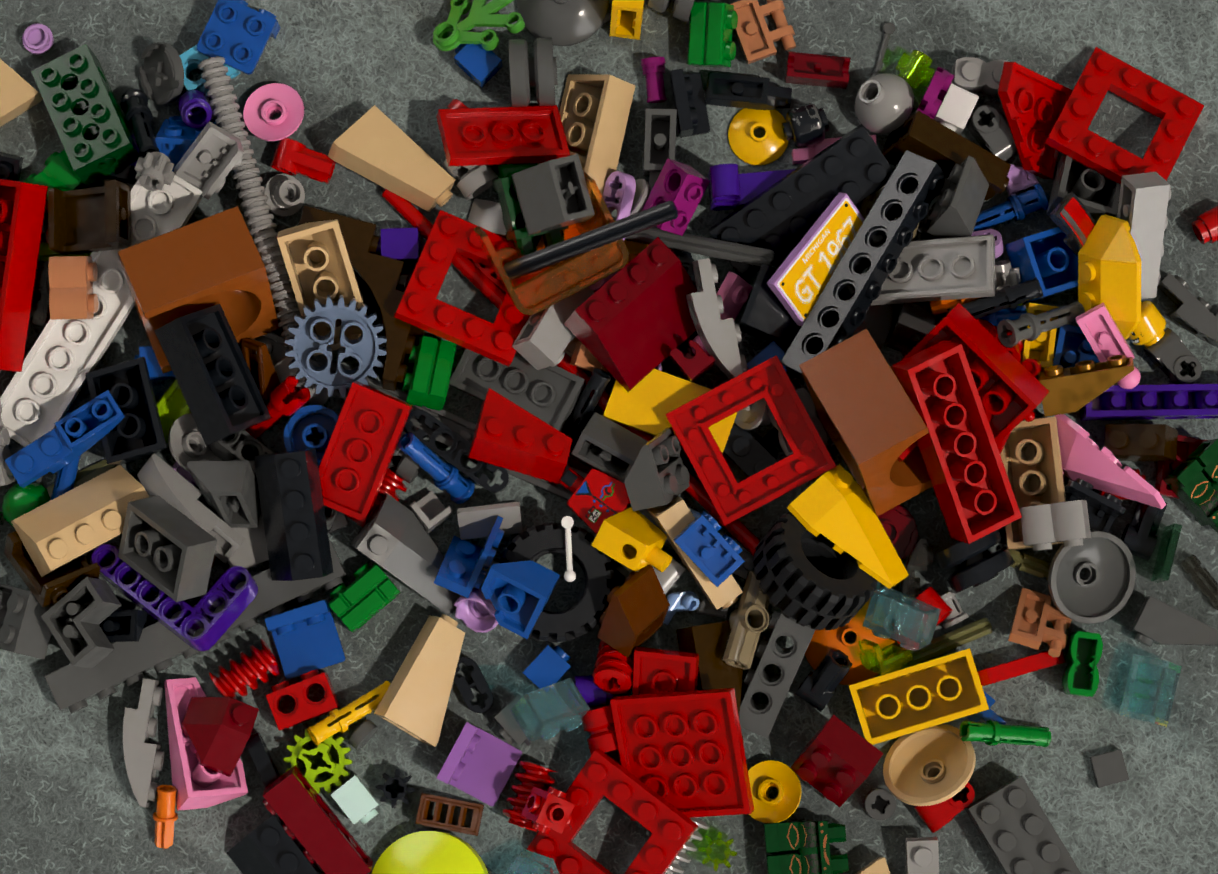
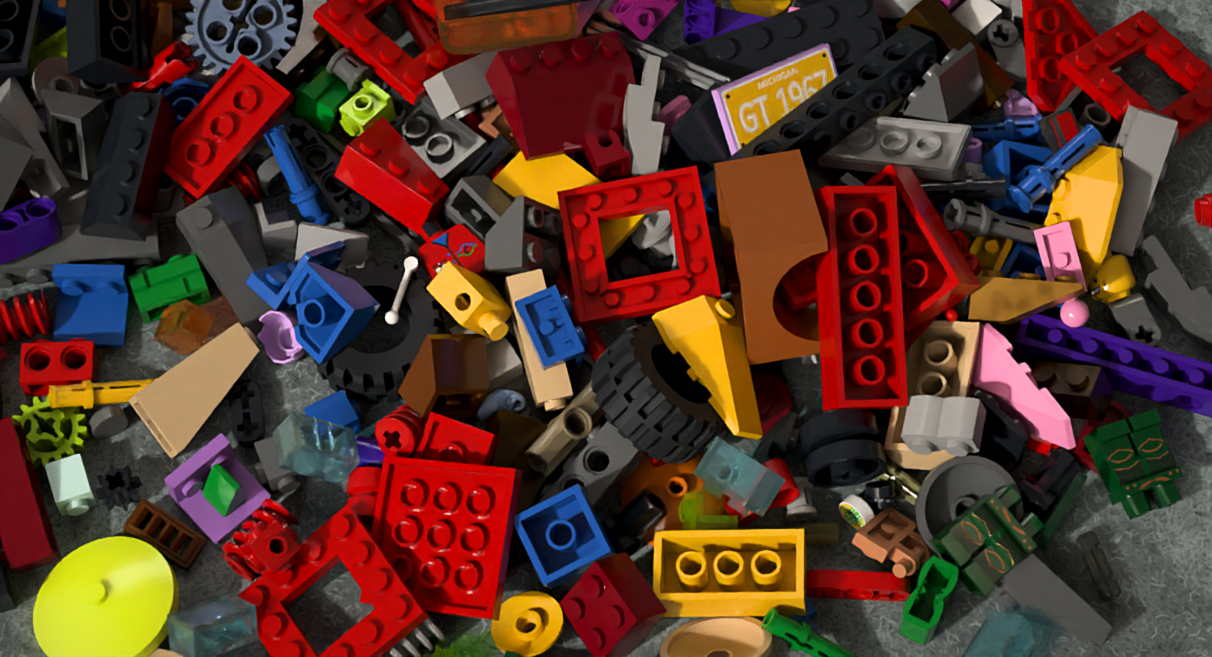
camera: 20 degrees right, 20 degrees down
none -> clear orange brick [153,299,215,356]
none -> green slope [202,463,245,517]
none -> dark grey bush [326,48,373,93]
none -> lime brick [339,79,396,136]
none -> blue brick [514,484,616,589]
none -> white tile [839,494,875,530]
none -> black plate [862,481,900,508]
none -> dark green hips [929,486,1045,596]
none -> blue pin [1007,124,1103,213]

